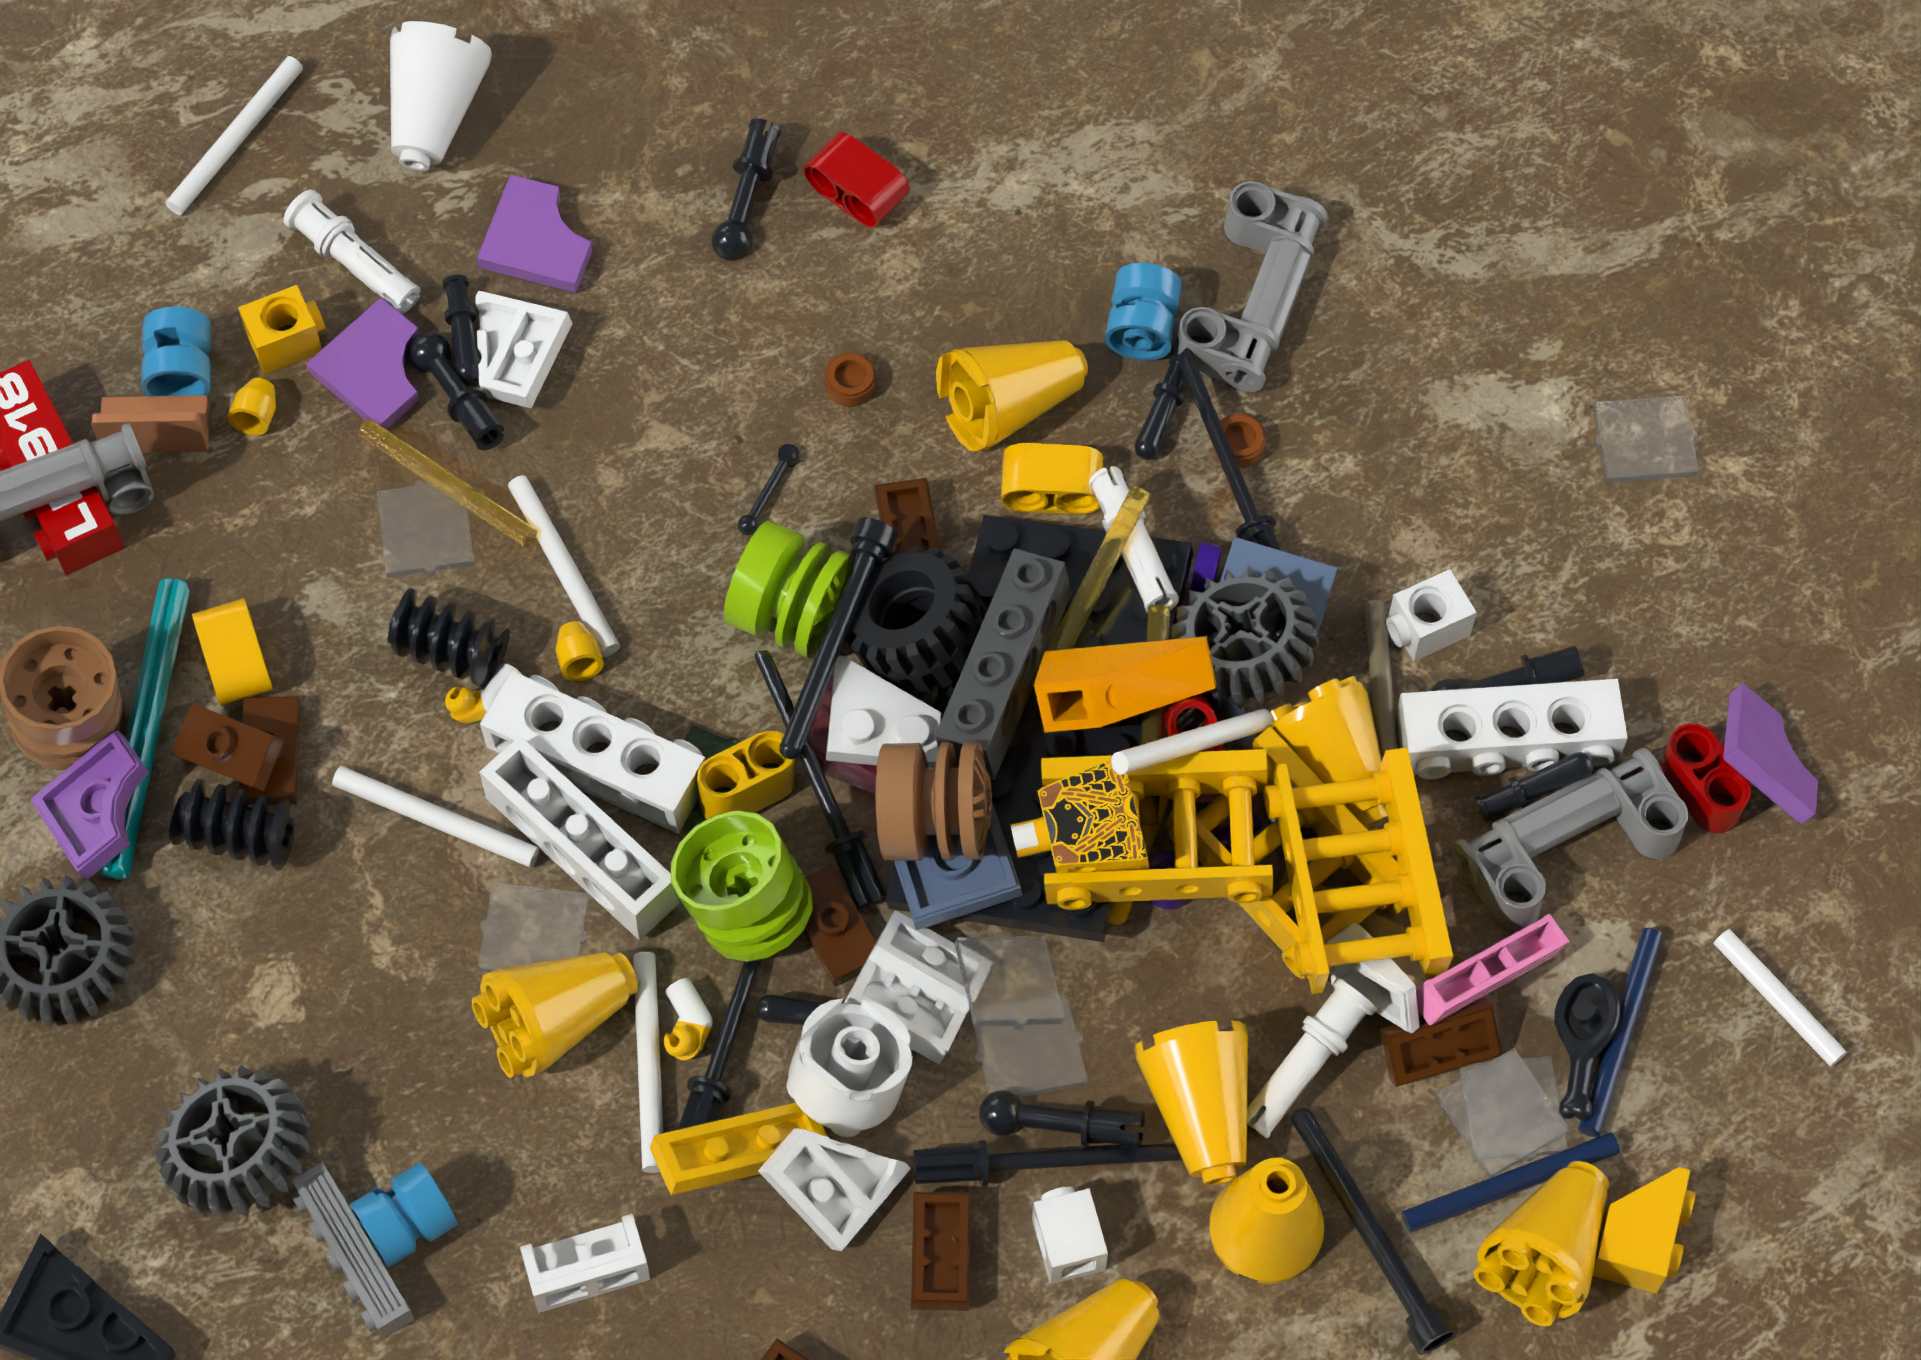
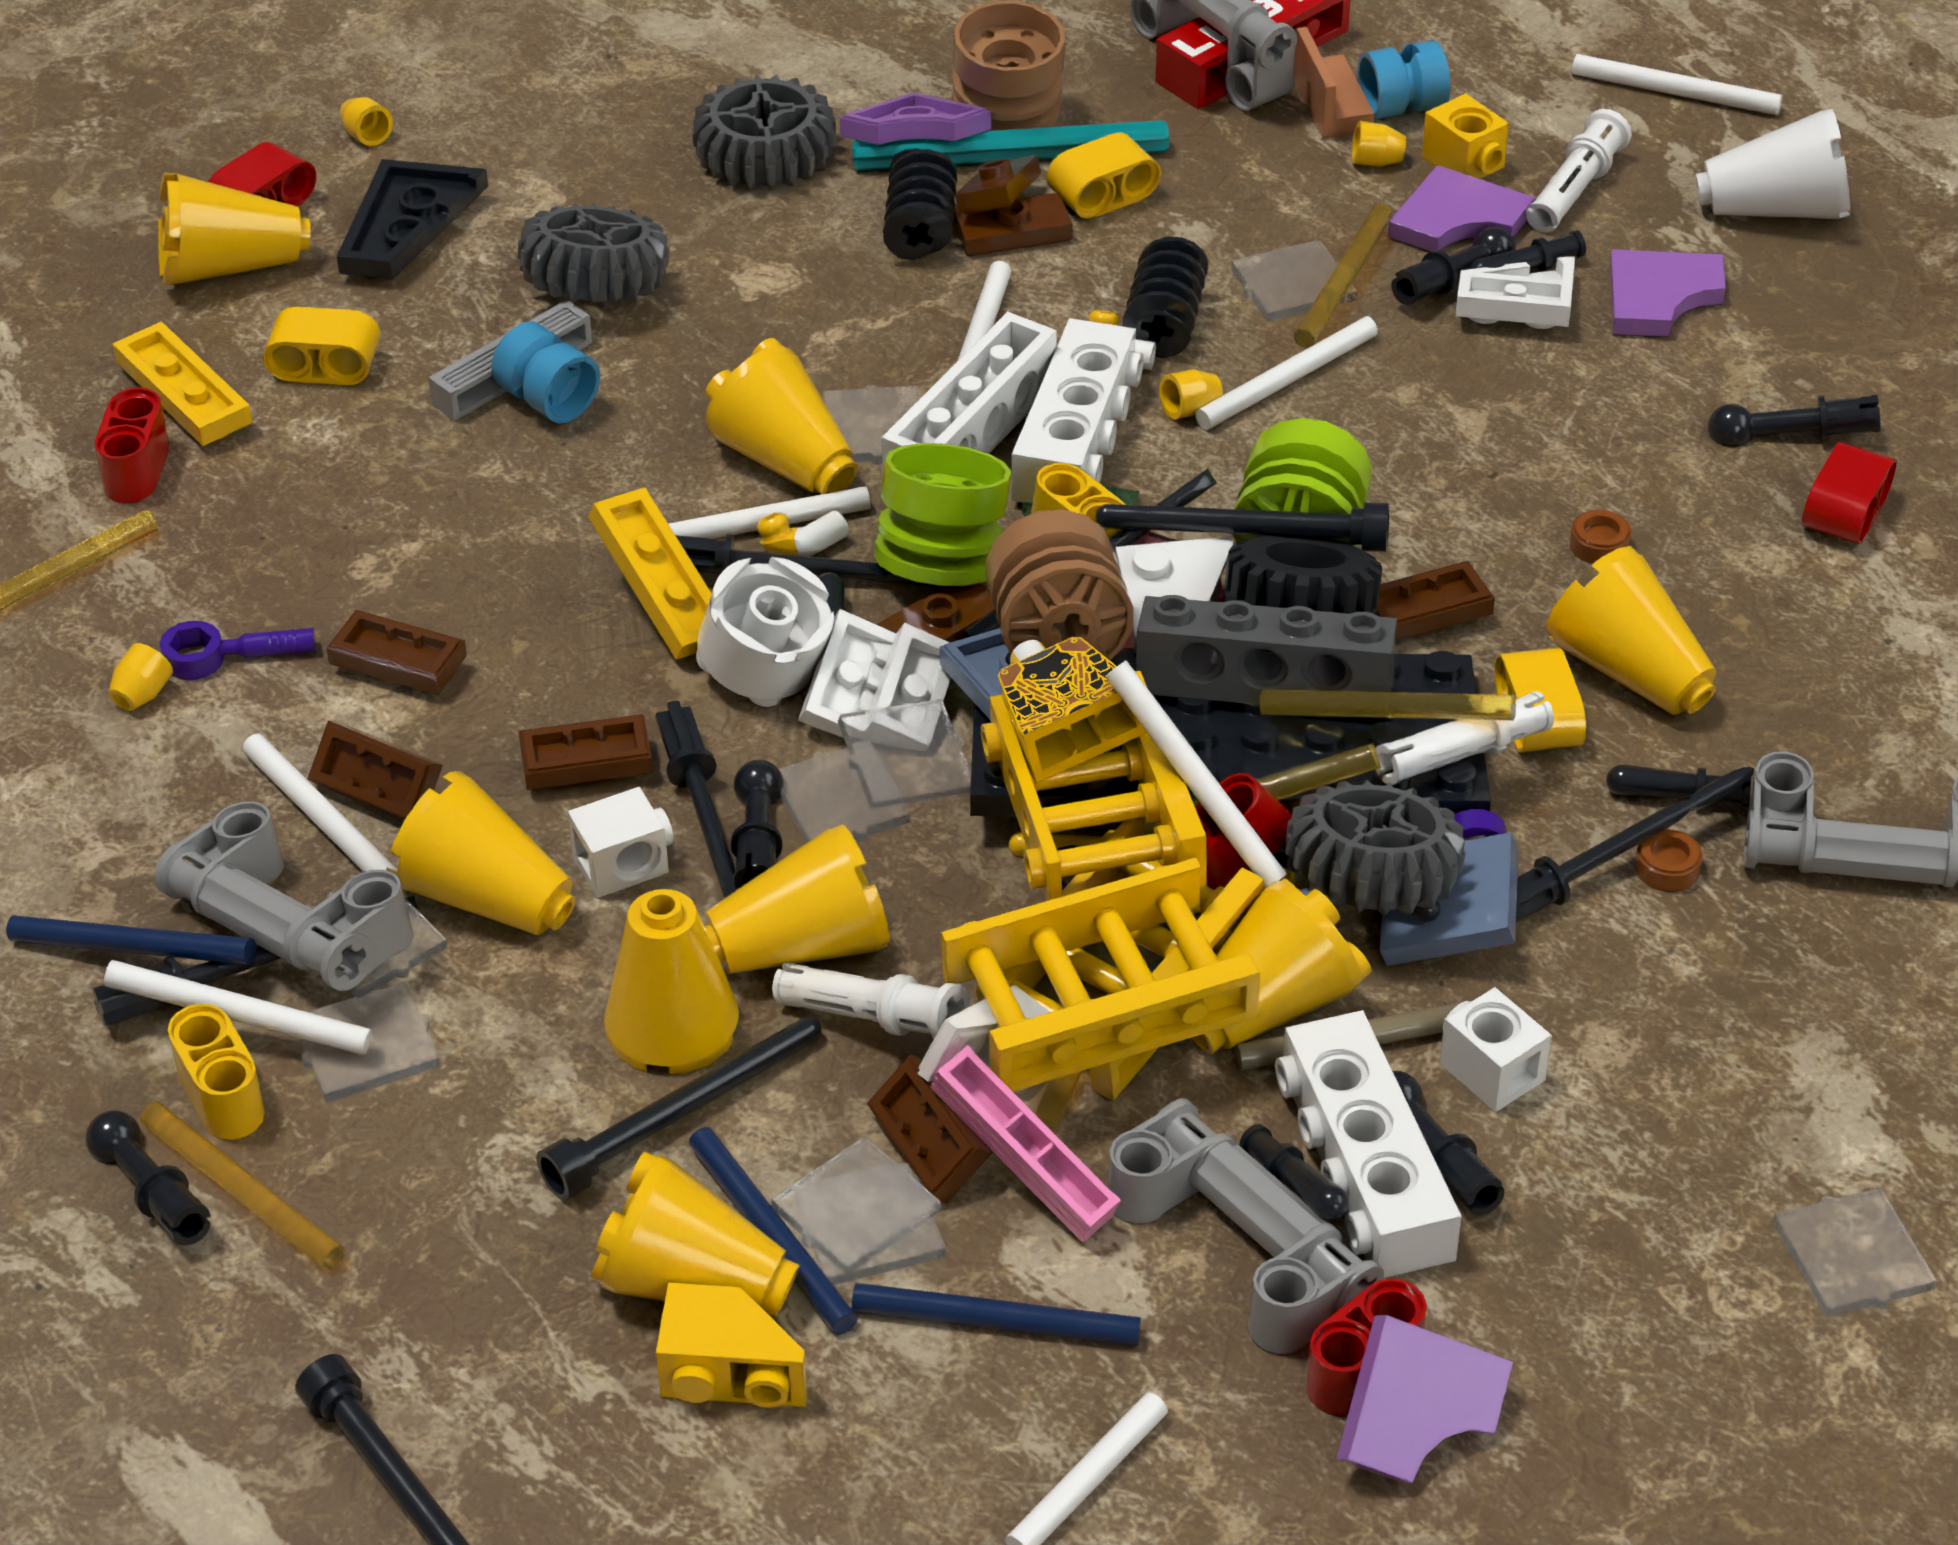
camera: 80 degrees right, 20 degrees down
white hinge [520,1214,651,1313] -> none
black hinge [737,444,799,536] -> none
white wing [758,1128,911,1251] -> none
light orange slope [1034,636,1216,732] -> none
dark azure wheel [1105,263,1182,361] -> none
black piece [1554,973,1620,1120] -> none

